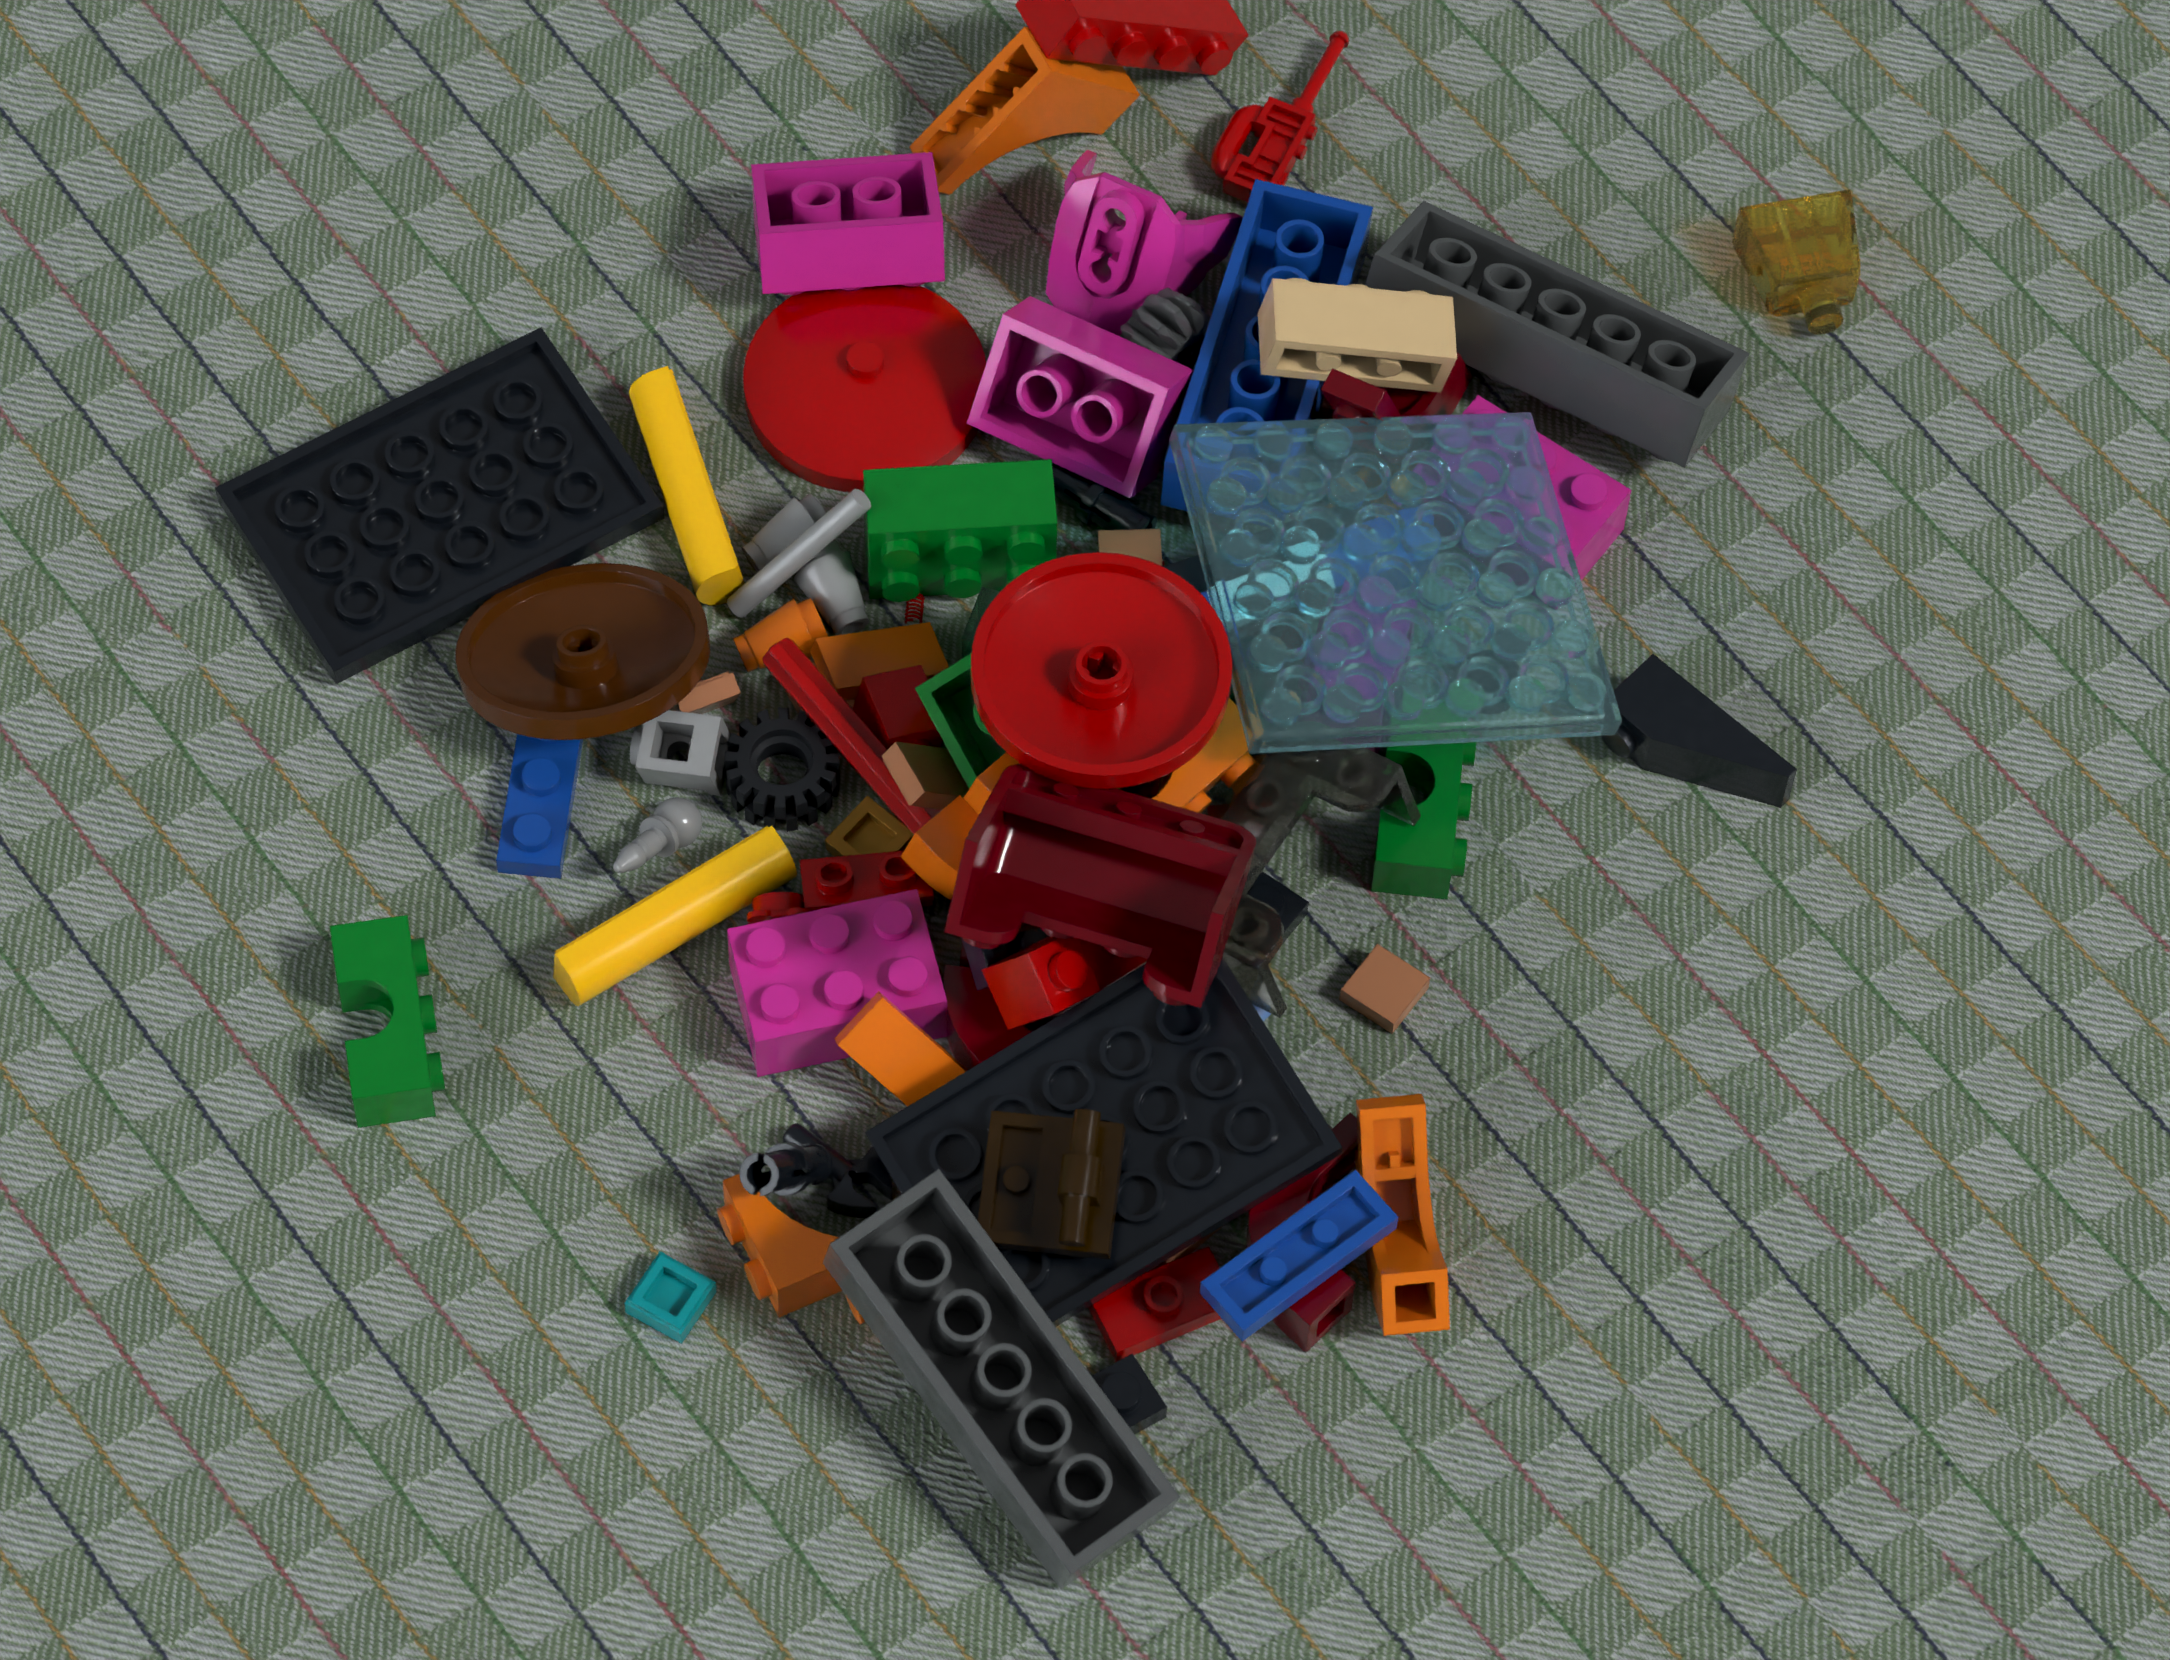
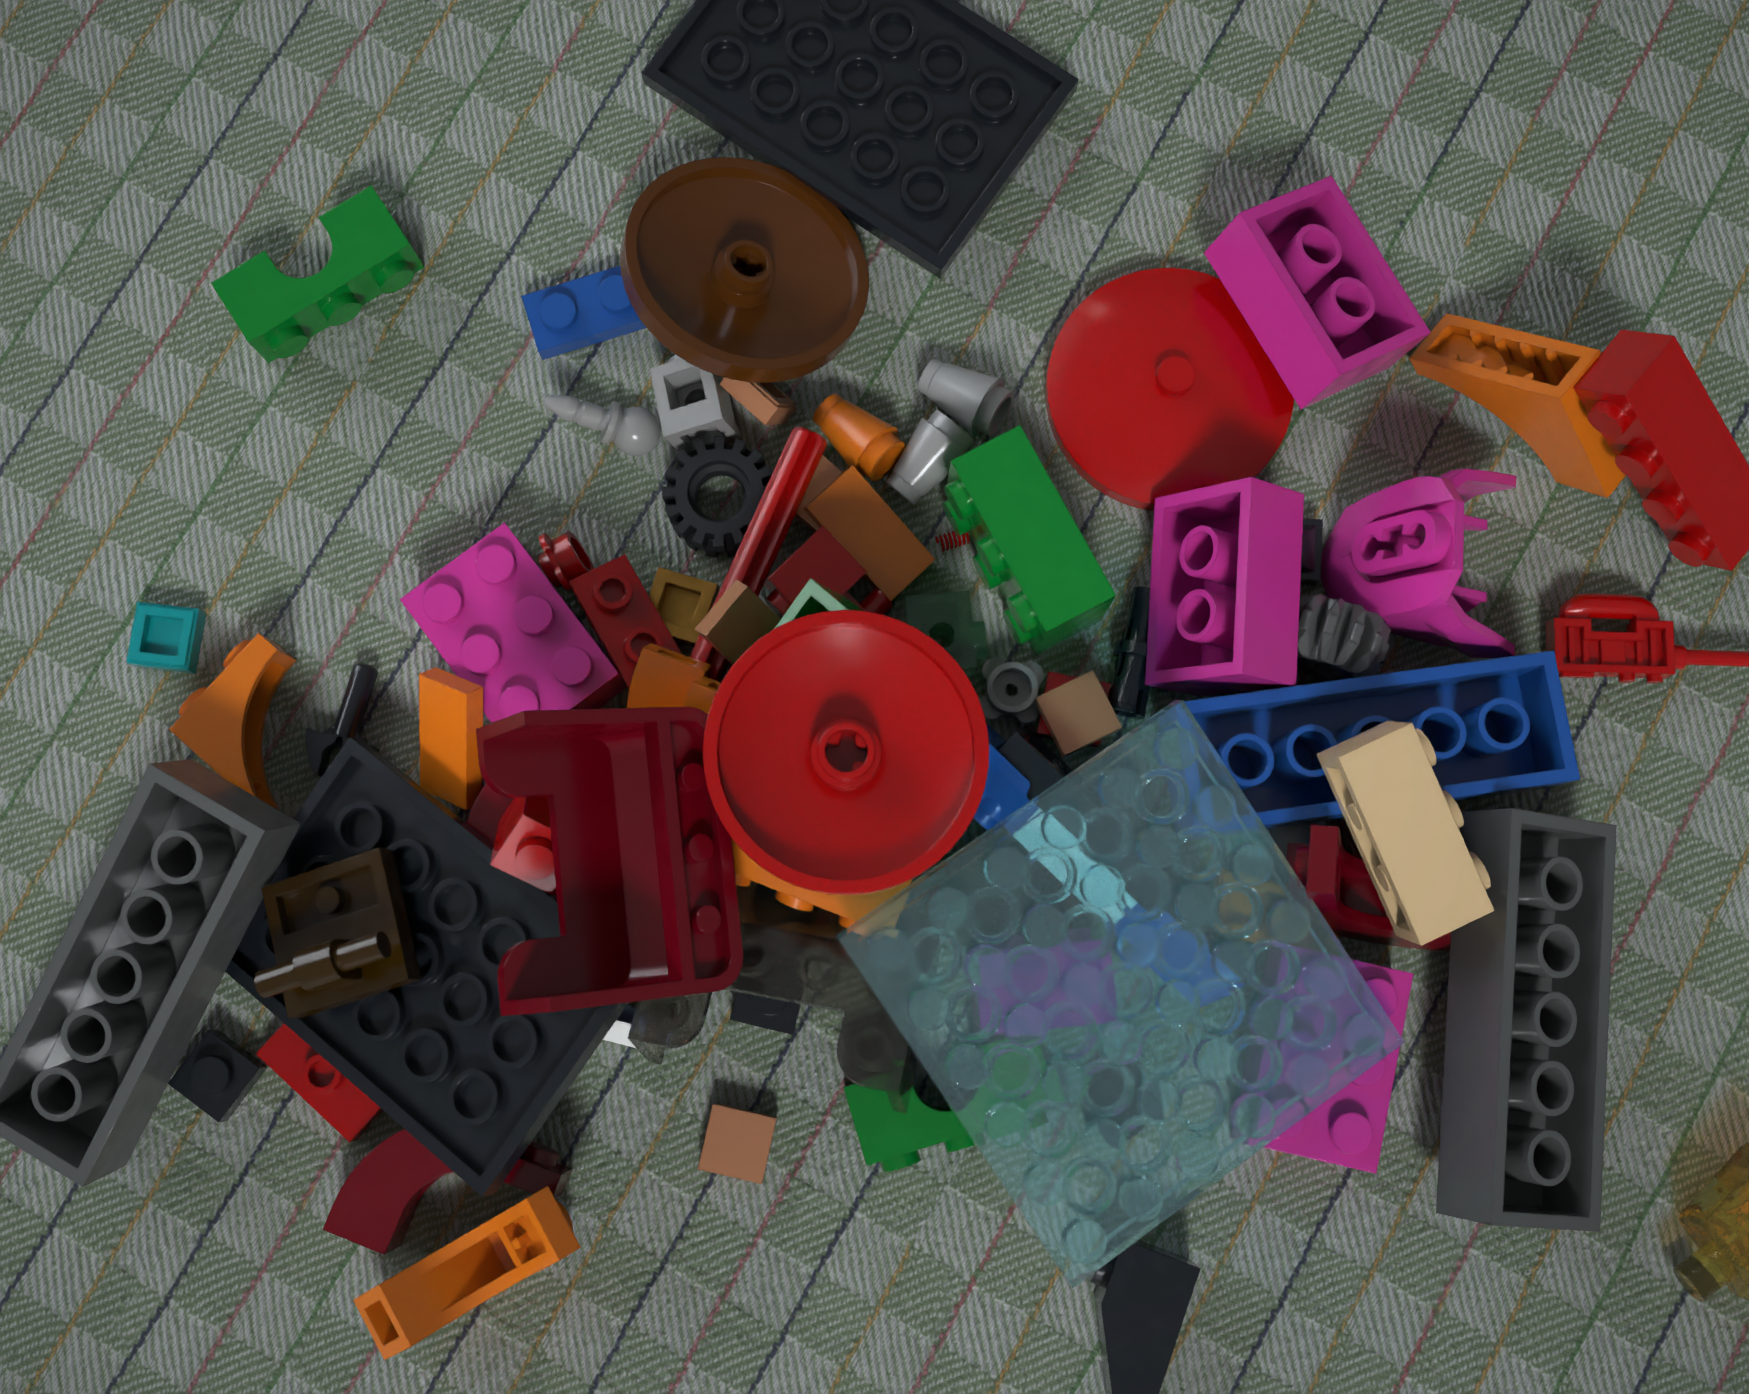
camera: 70 degrees right, 20 degrees up
yellow brick [553,826,797,1006] -> none
yellow brick [629,366,745,605] -> none
light grey bar [727,489,871,618] -> none
black pin [739,1142,833,1196] -> none
blue plate [1200,1169,1399,1342] -> none

